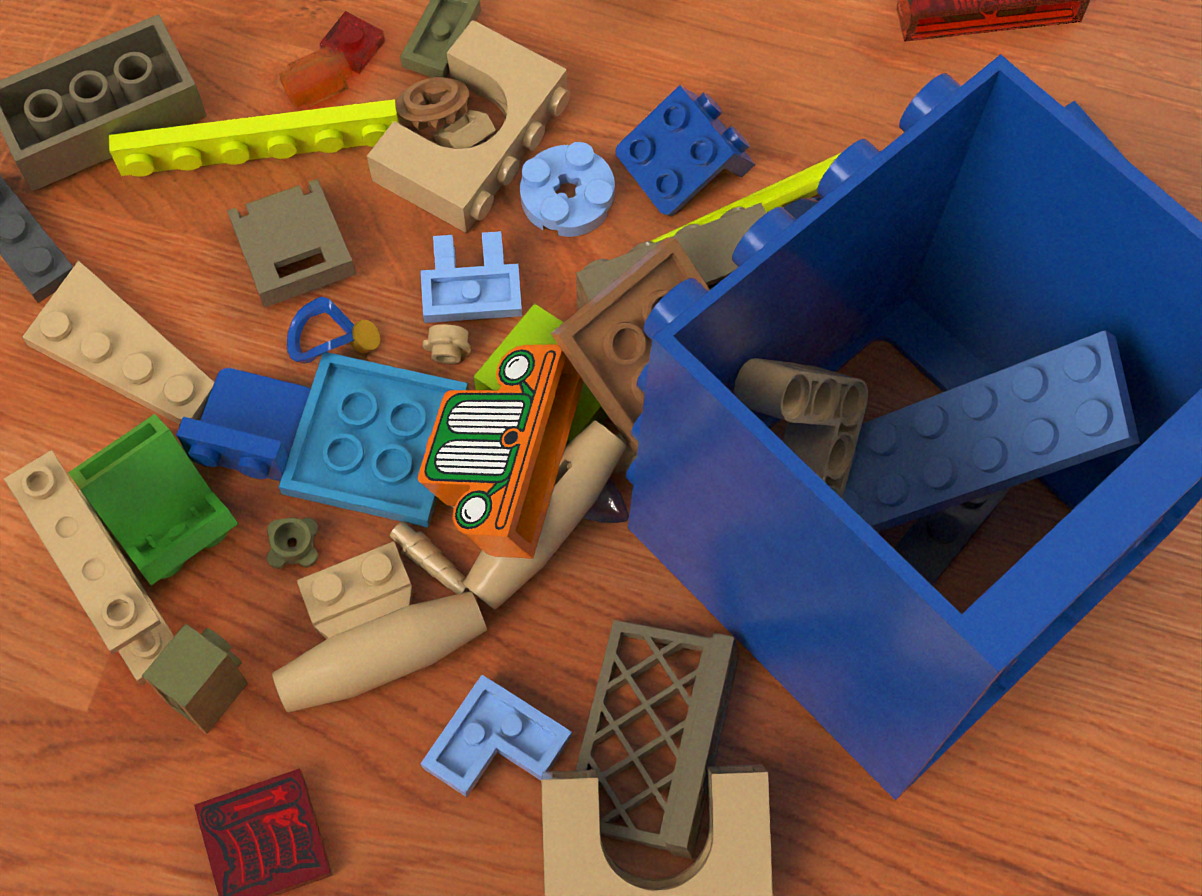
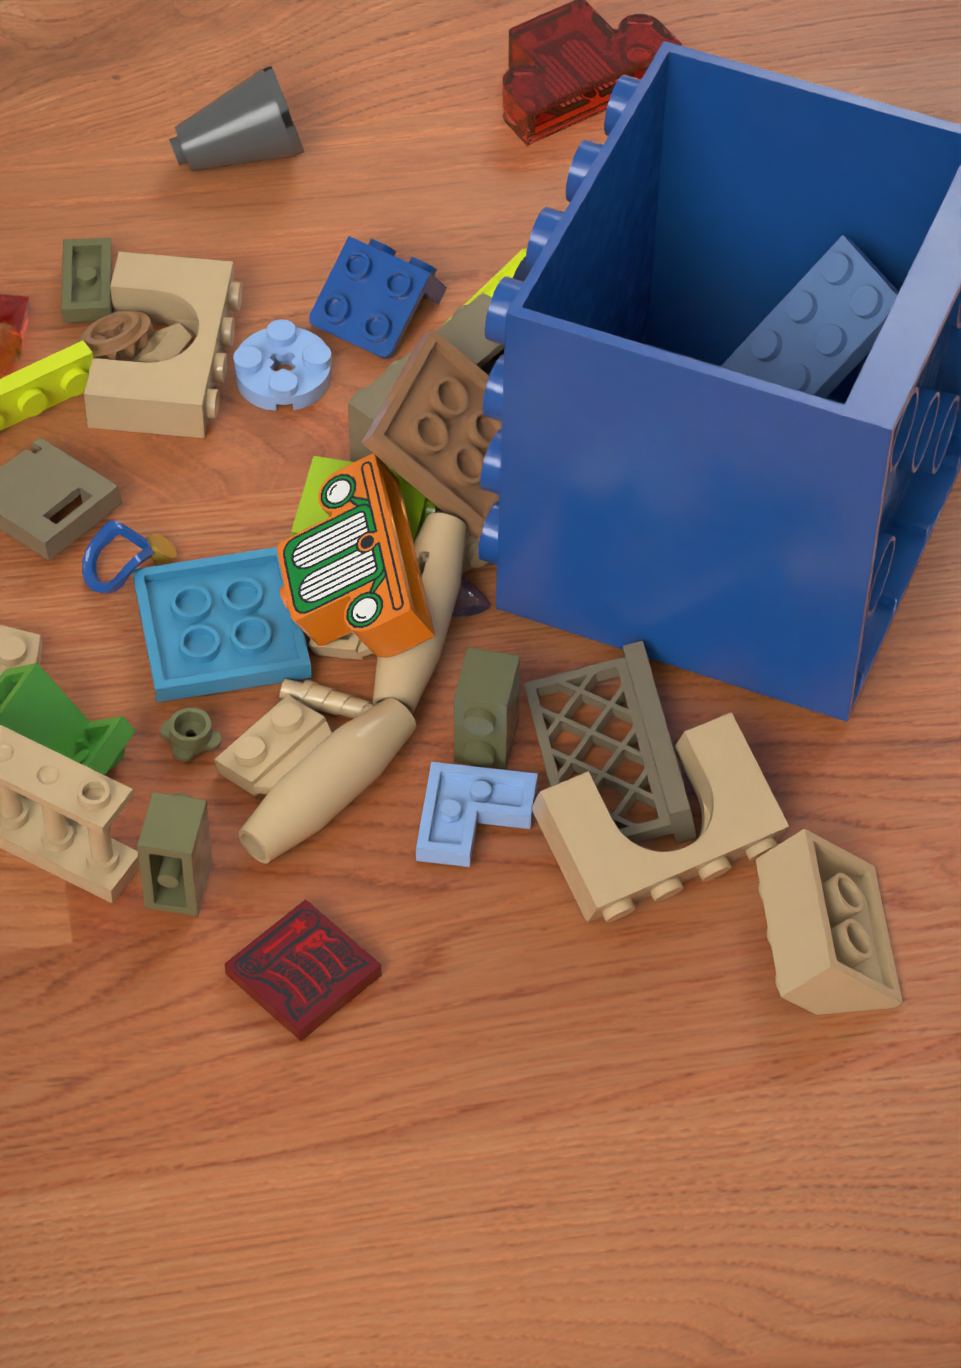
camera: 25 degrees left, 15 degrees down
blue bracket [176,368,311,481] -> none
light blue plate [421,231,522,323] -> none
tan plate [422,324,471,364] -> none
none -> olive brick [454,647,520,770]

